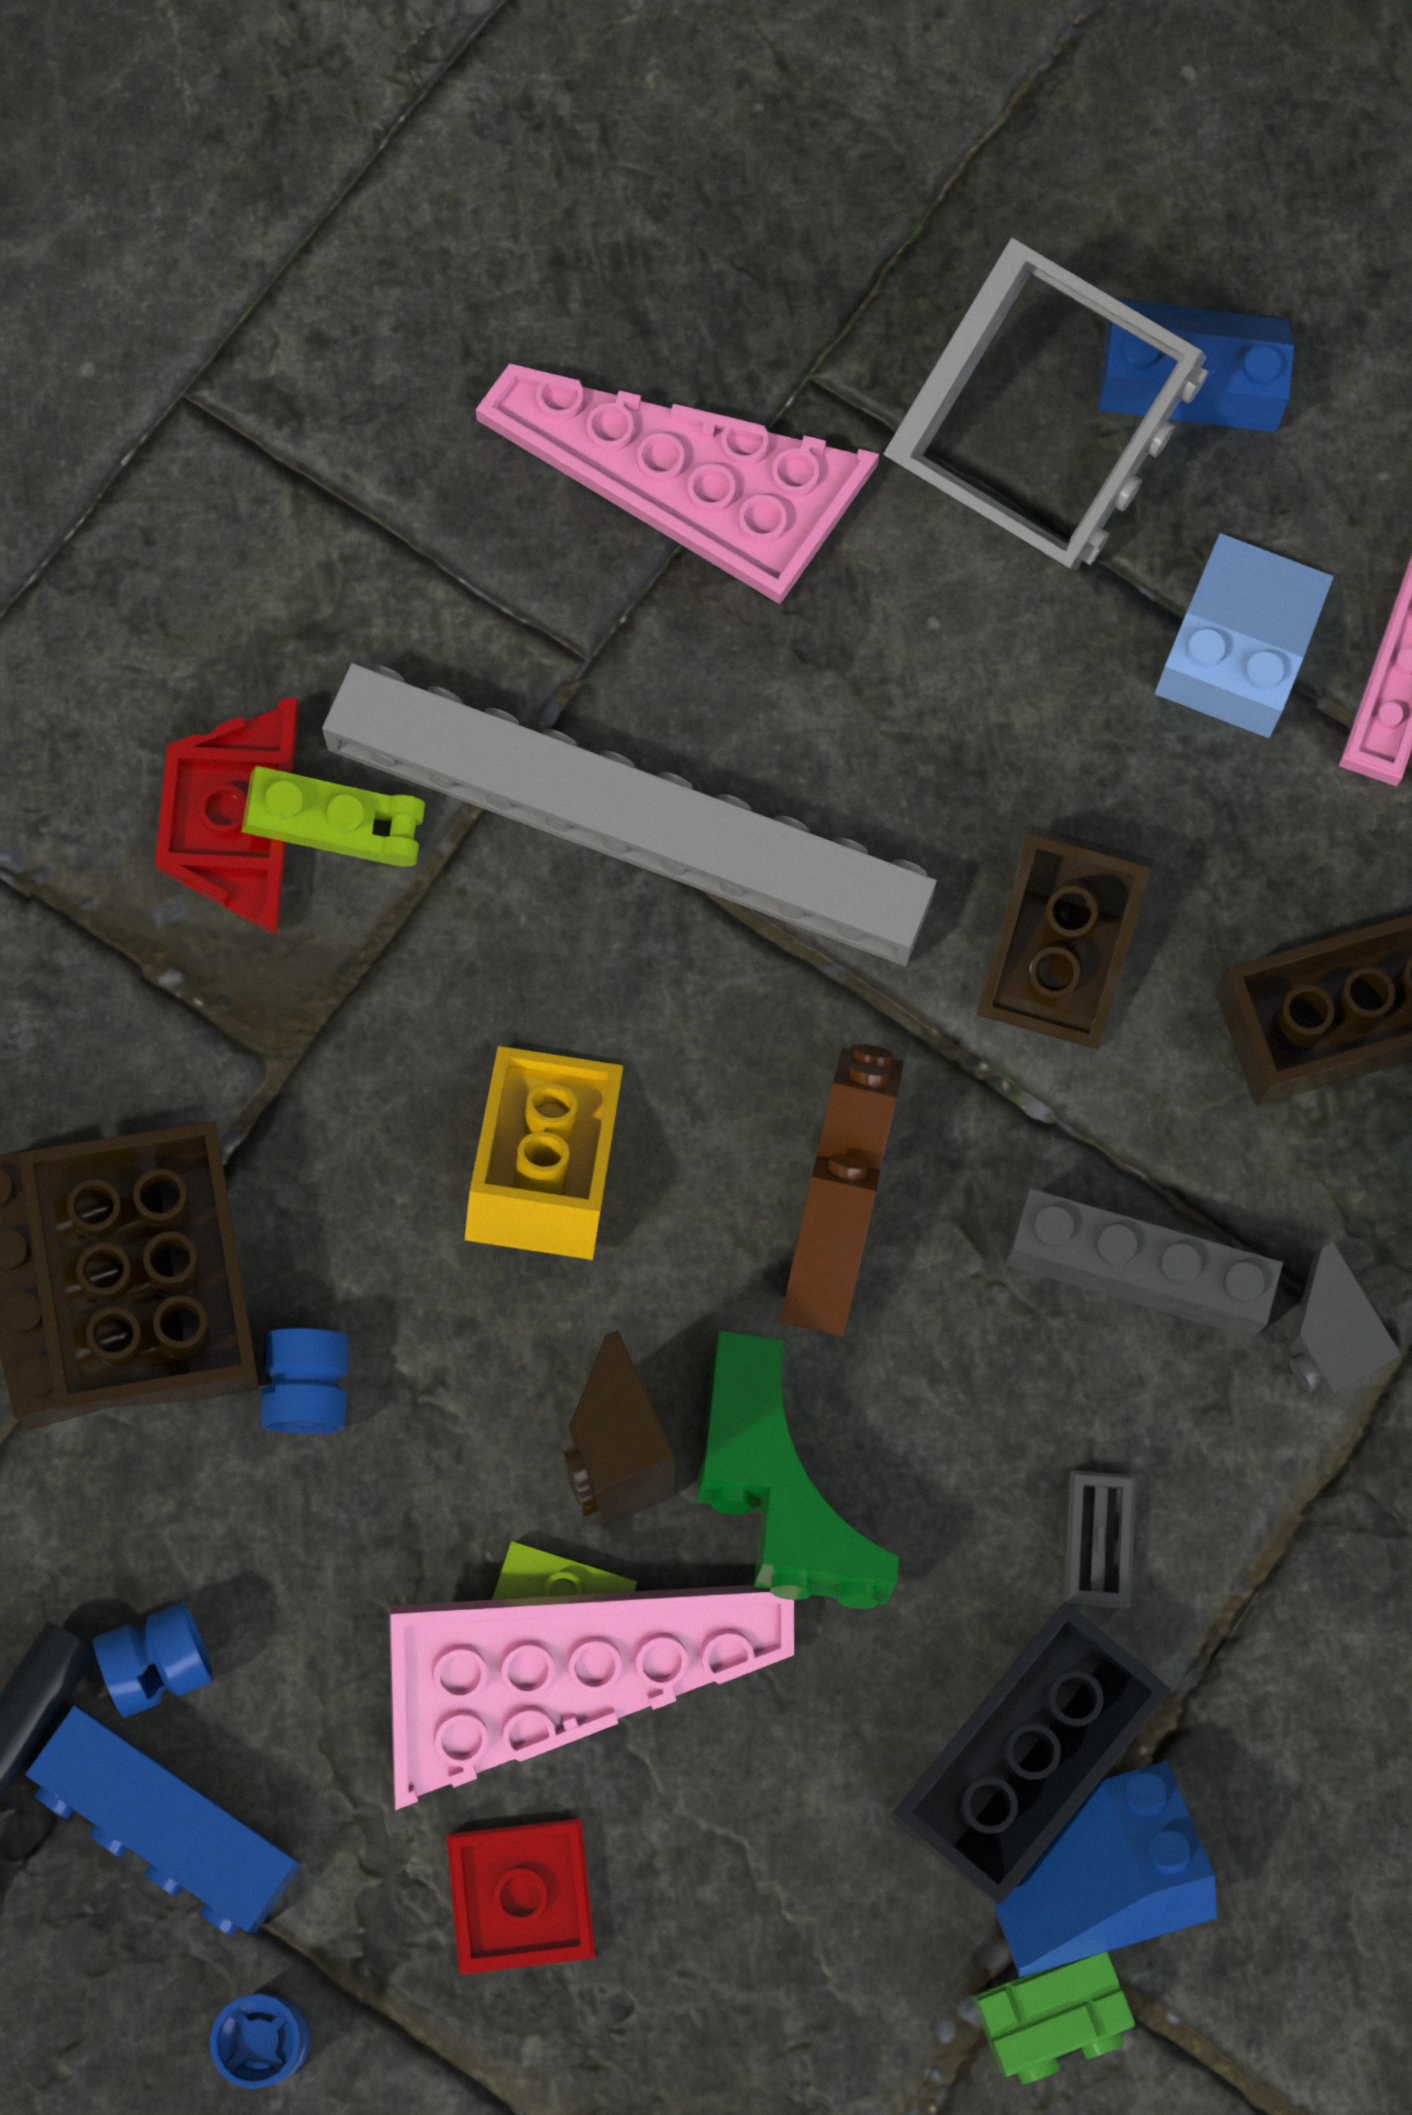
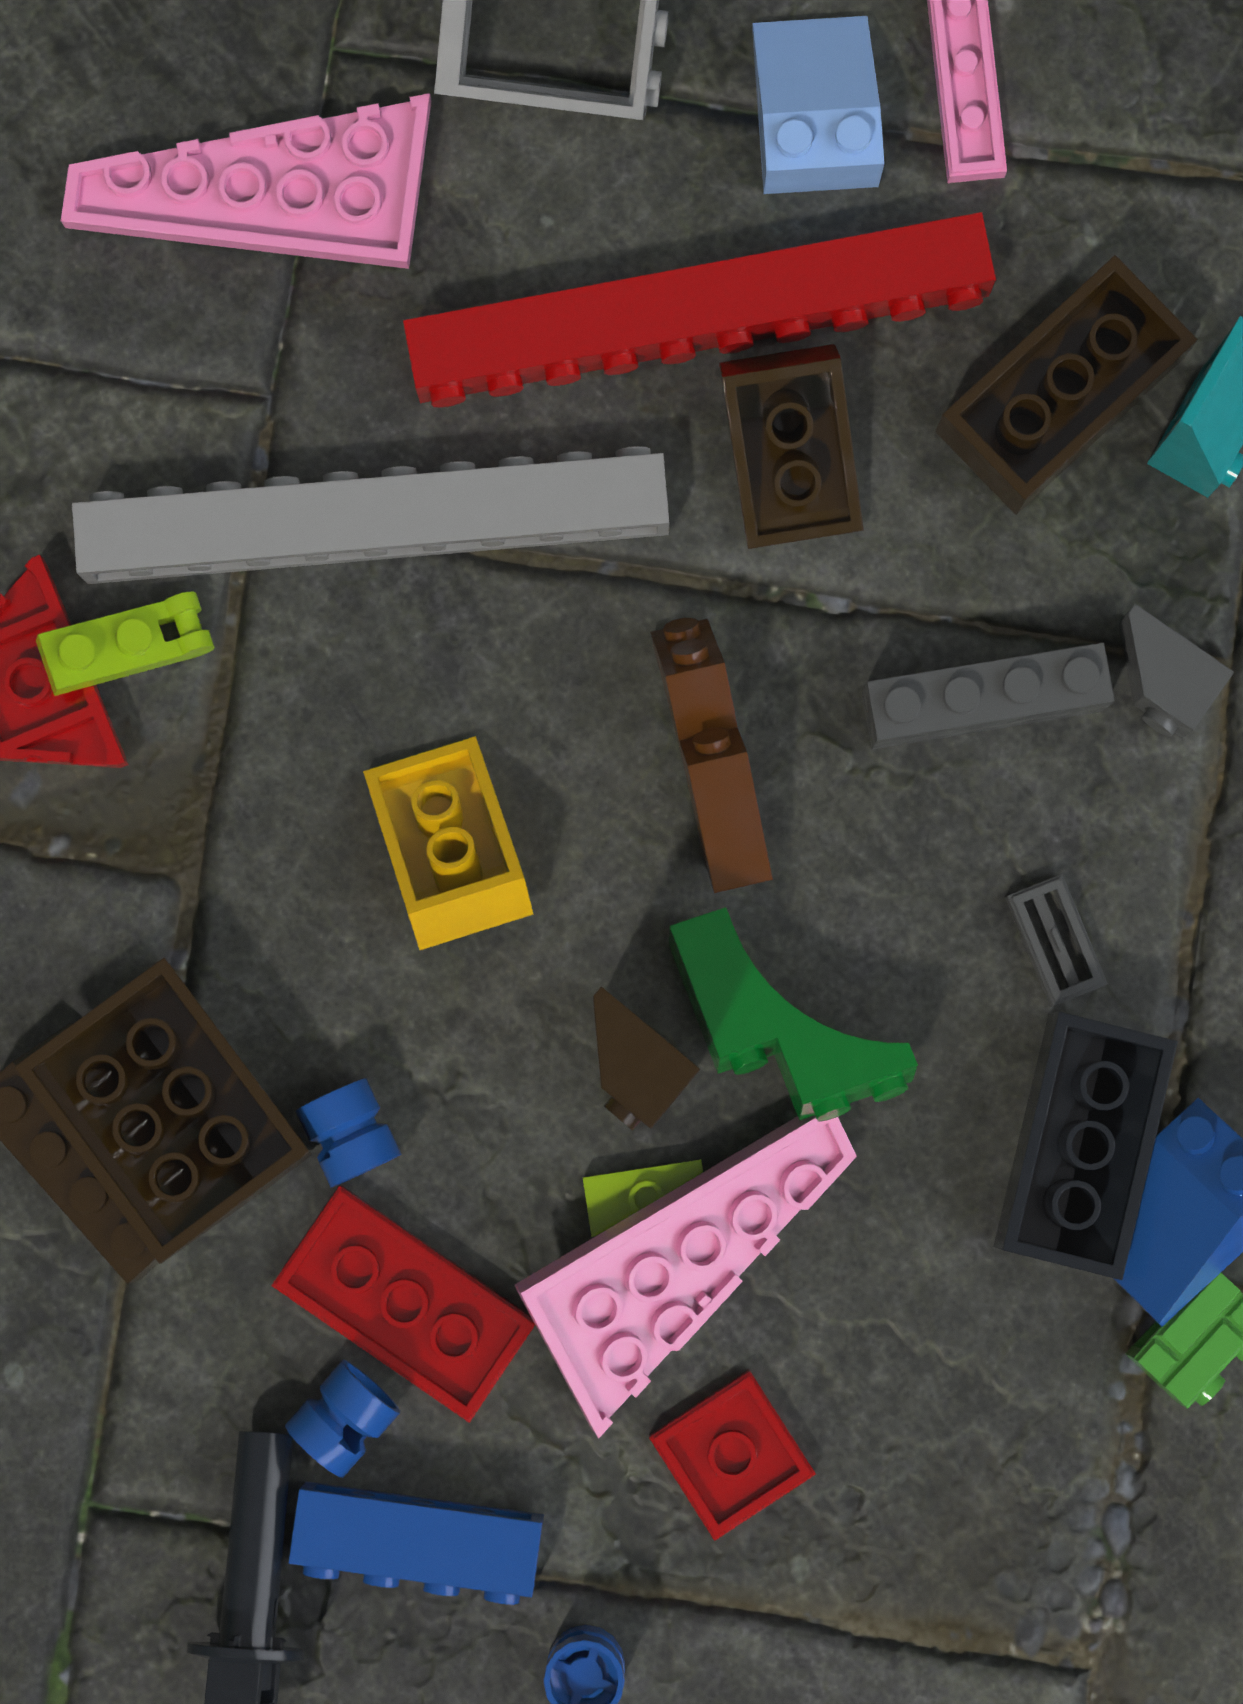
camera: 20 degrees left, 10 degrees up
none -> red tile [271,1185,535,1423]
none -> red brick [403,212,996,407]

